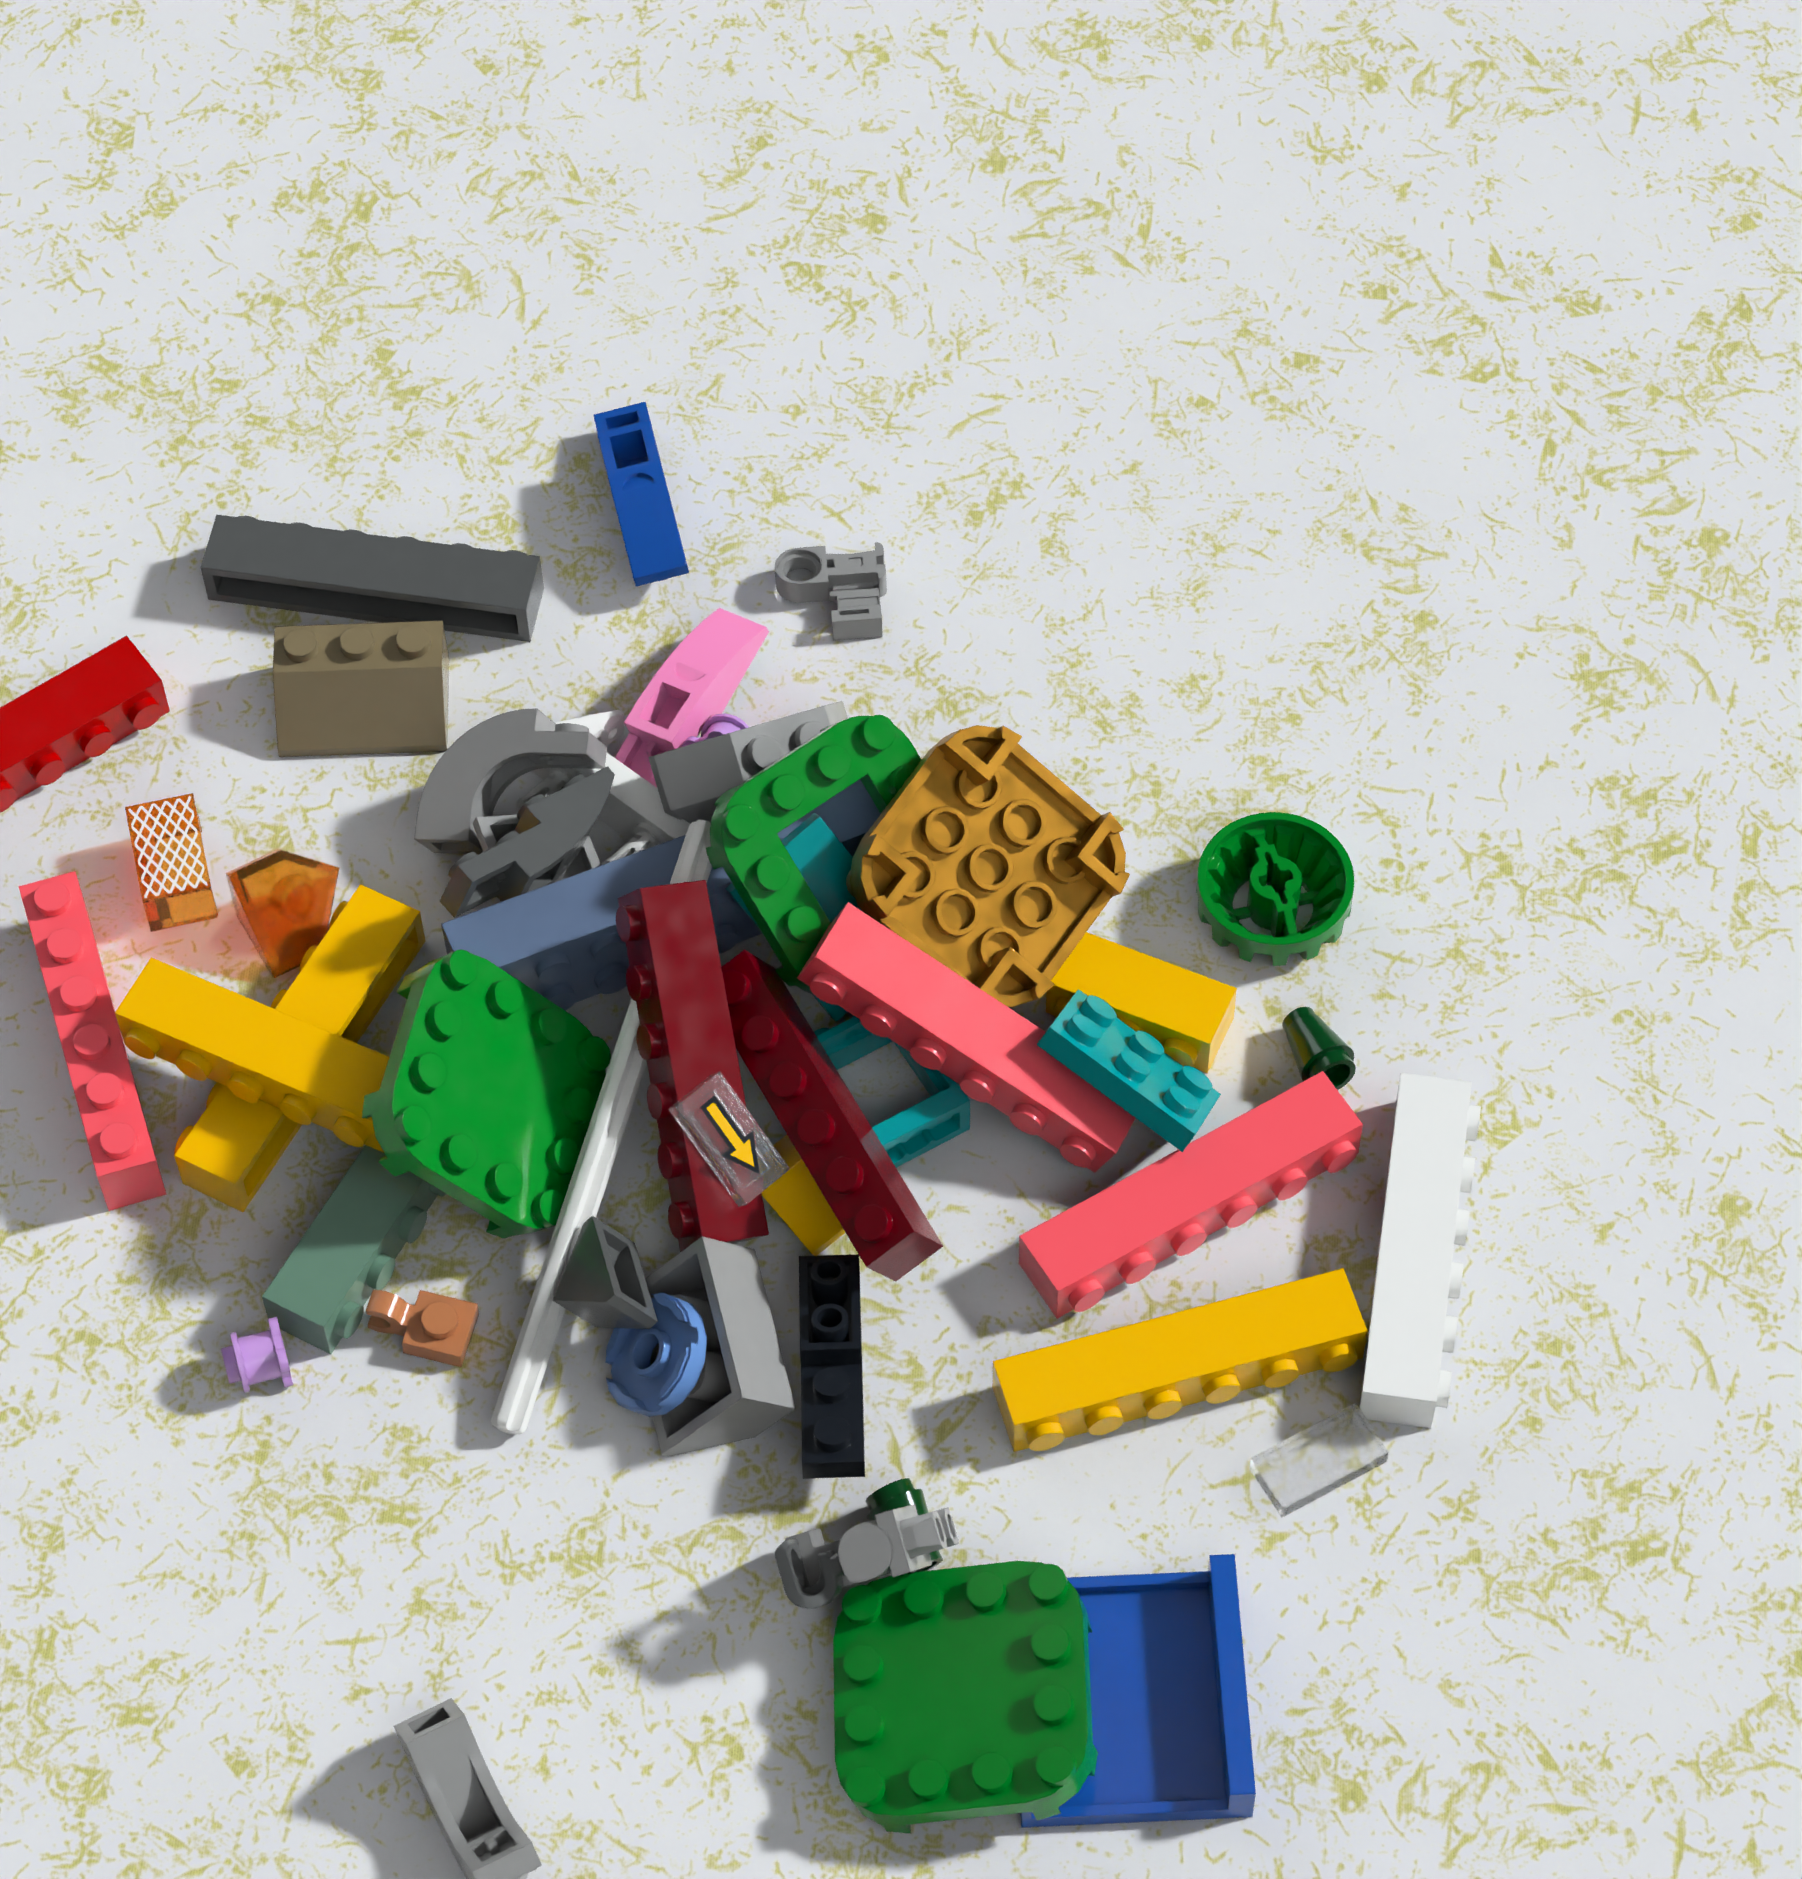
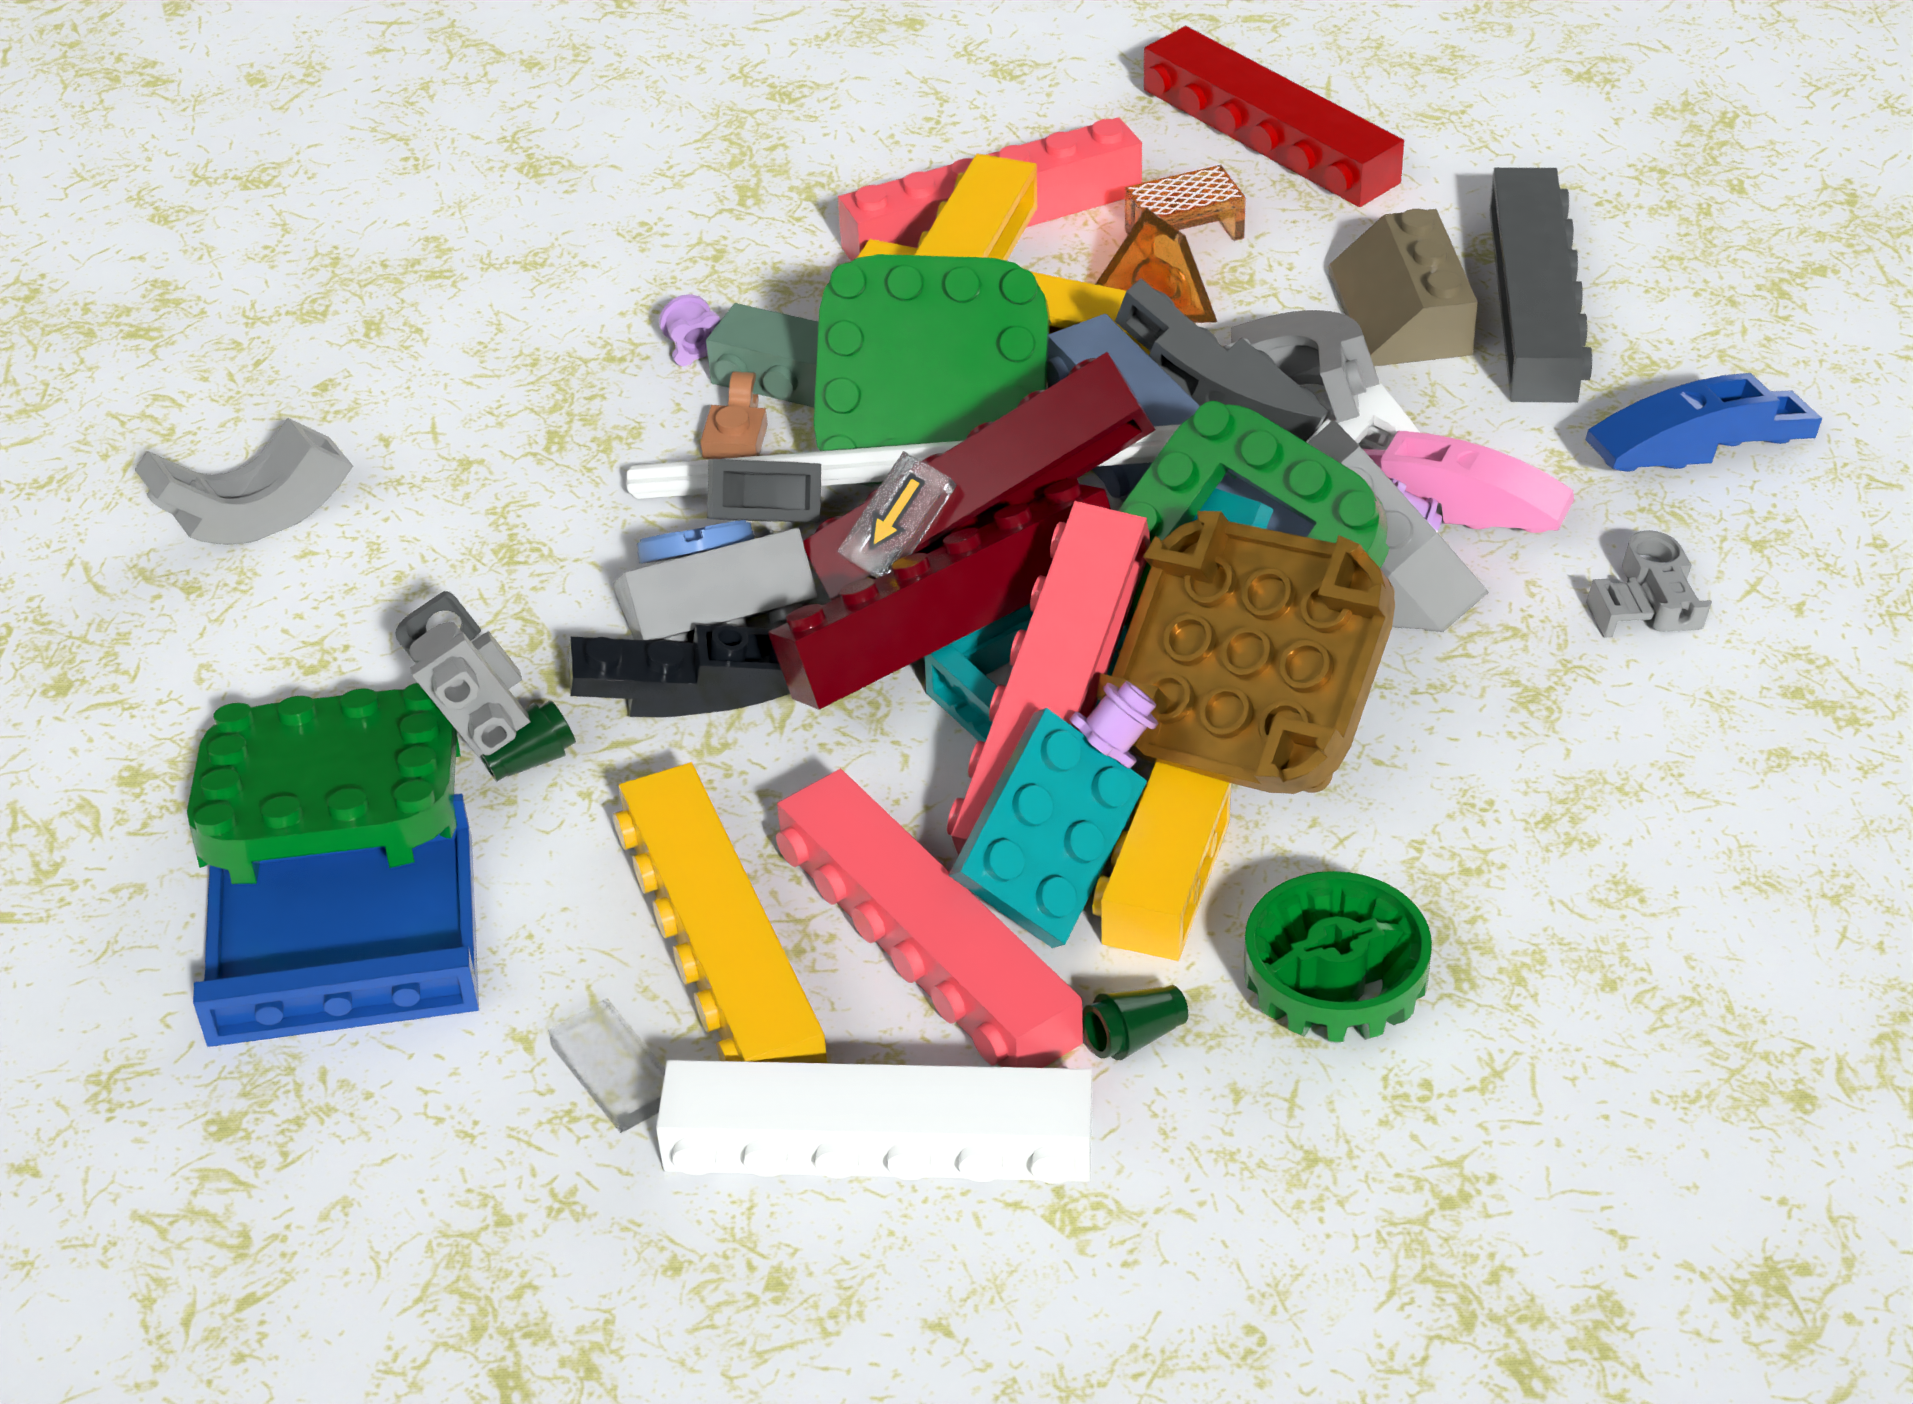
camera: 85 degrees right, 15 degrees down
none -> lavender brick [1069,681,1158,769]

